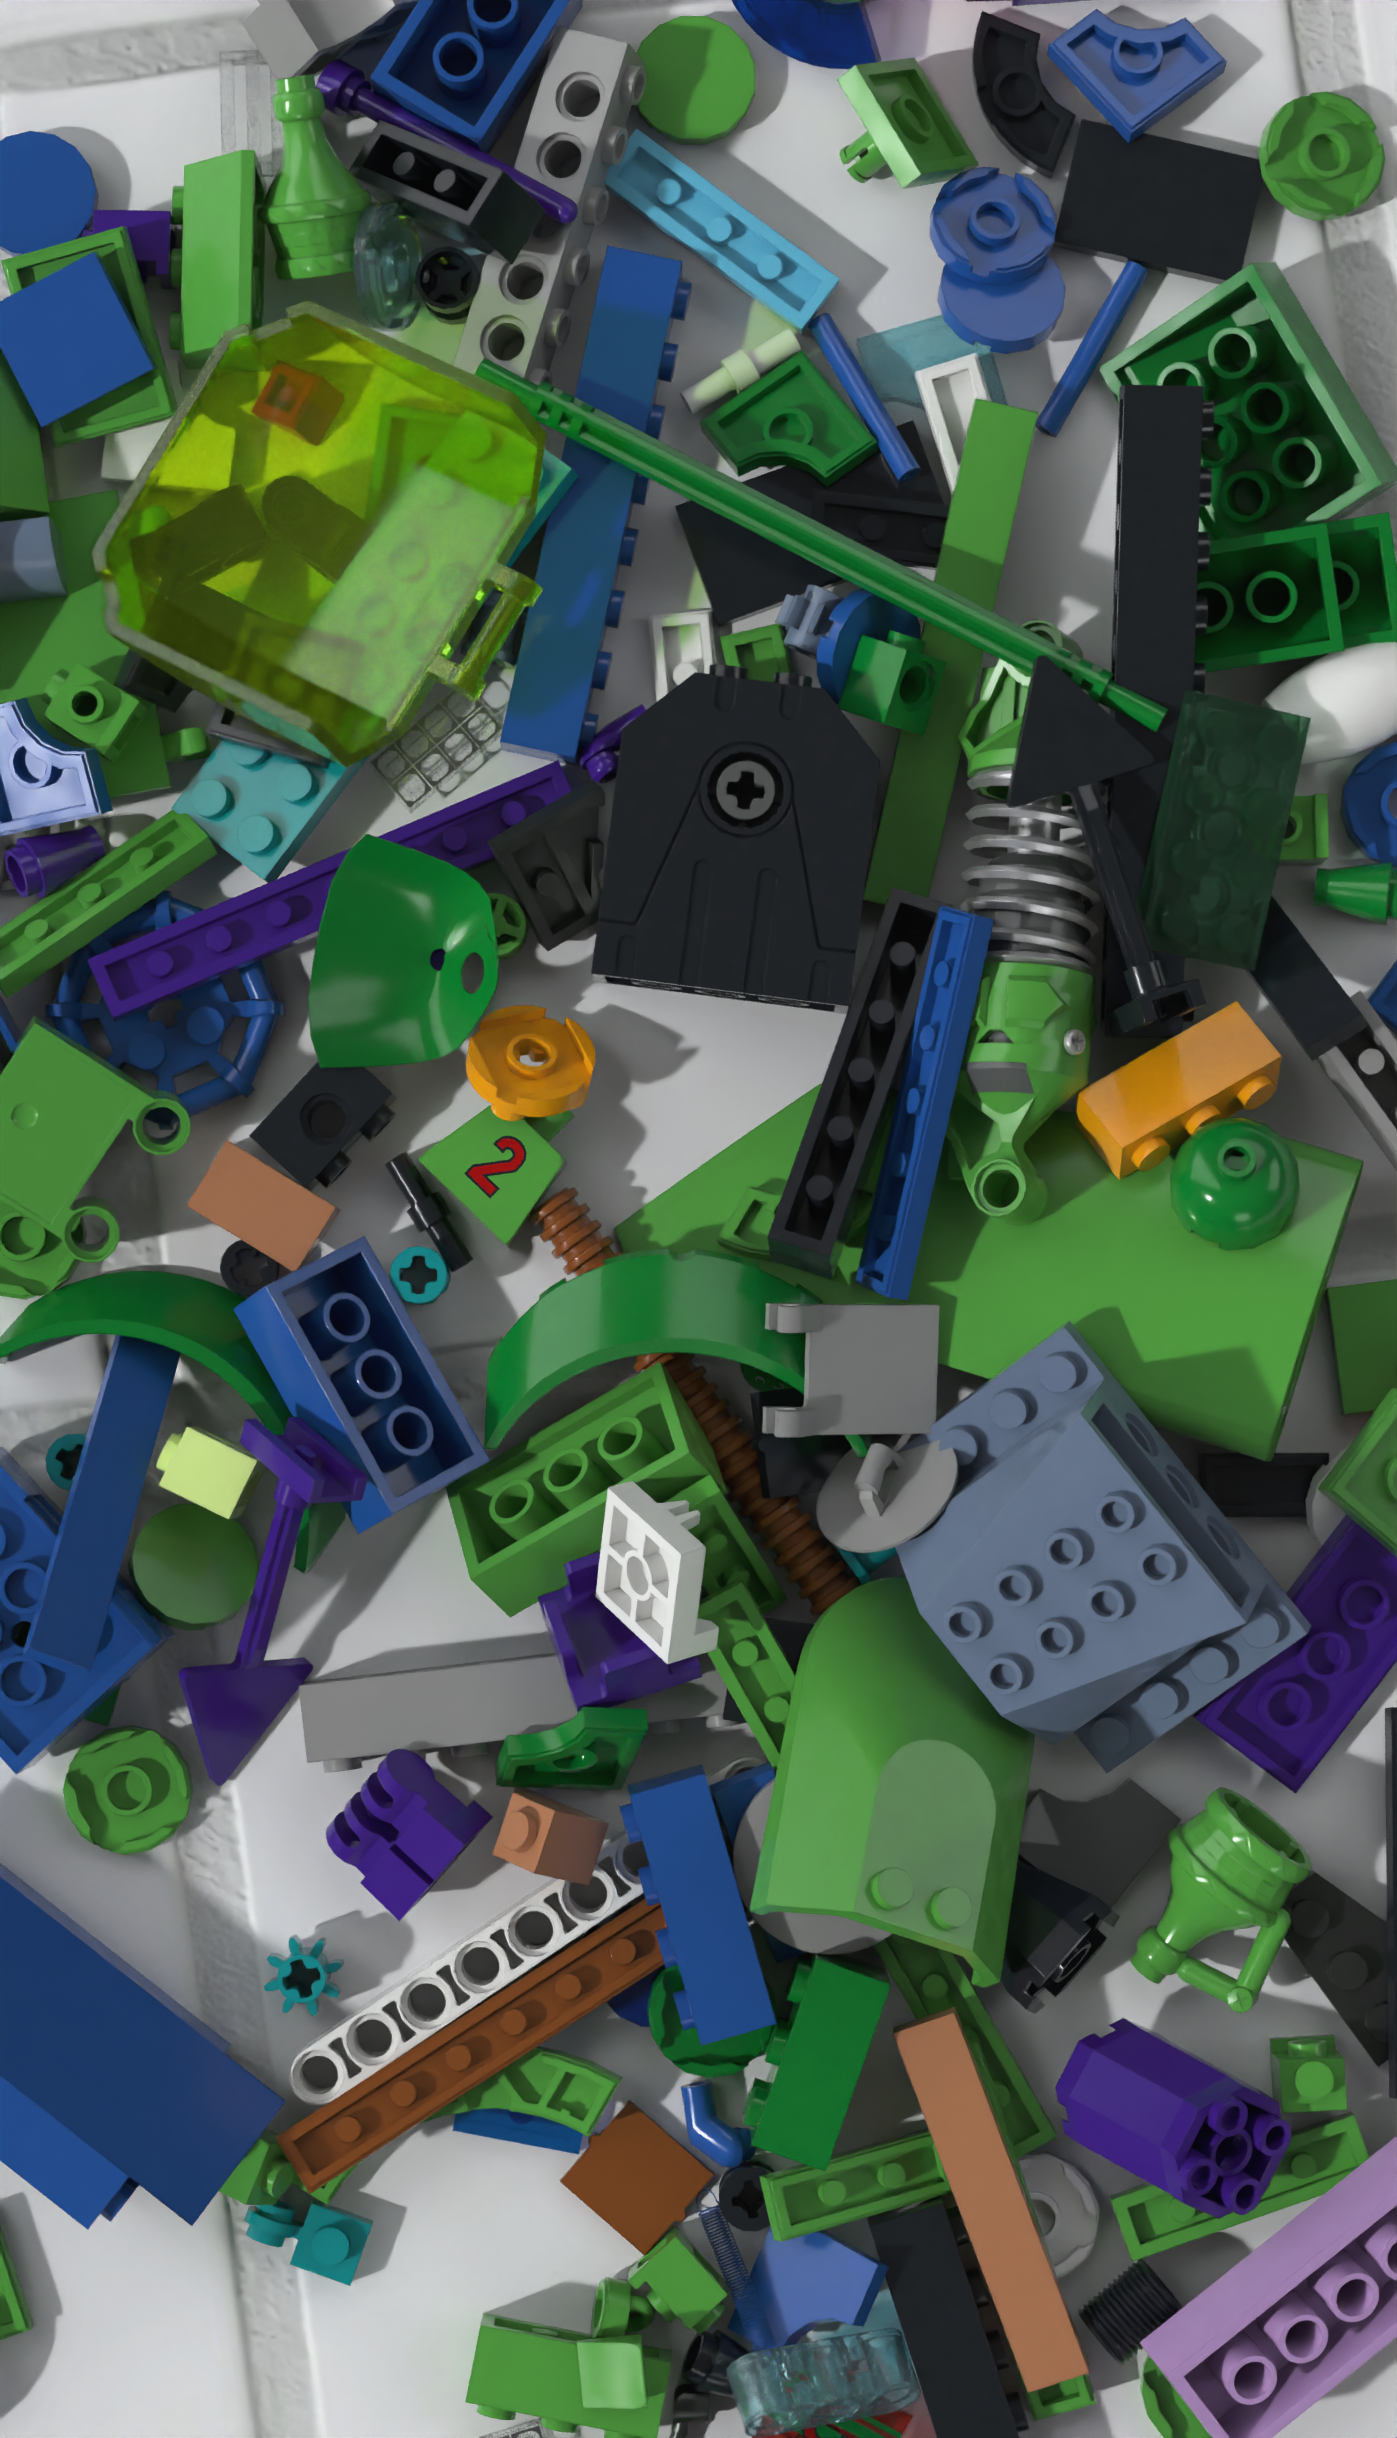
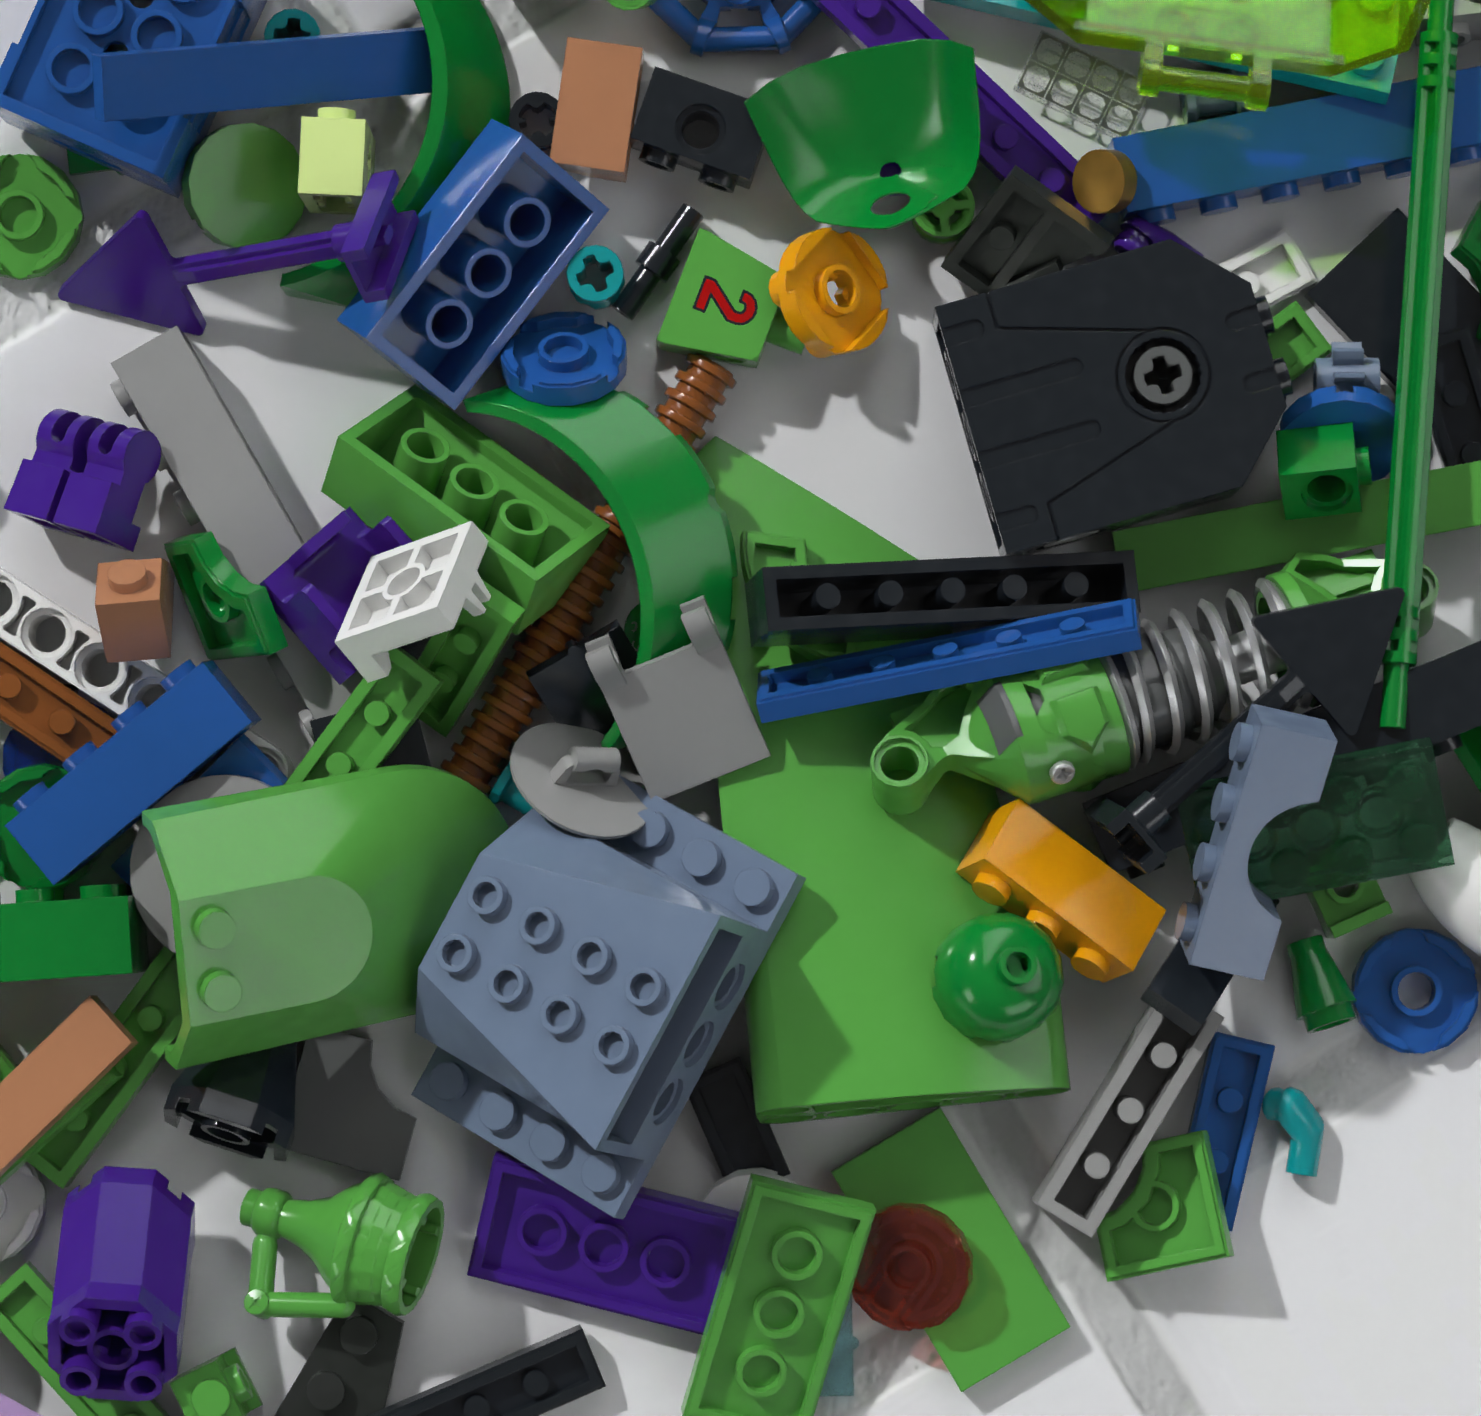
camera: 60 degrees right, 0 degrees up
none -> blue tile [500,311,627,406]
none -> pearl gold tile [1072,149,1137,214]
none -> sand blue arch [1175,703,1338,981]

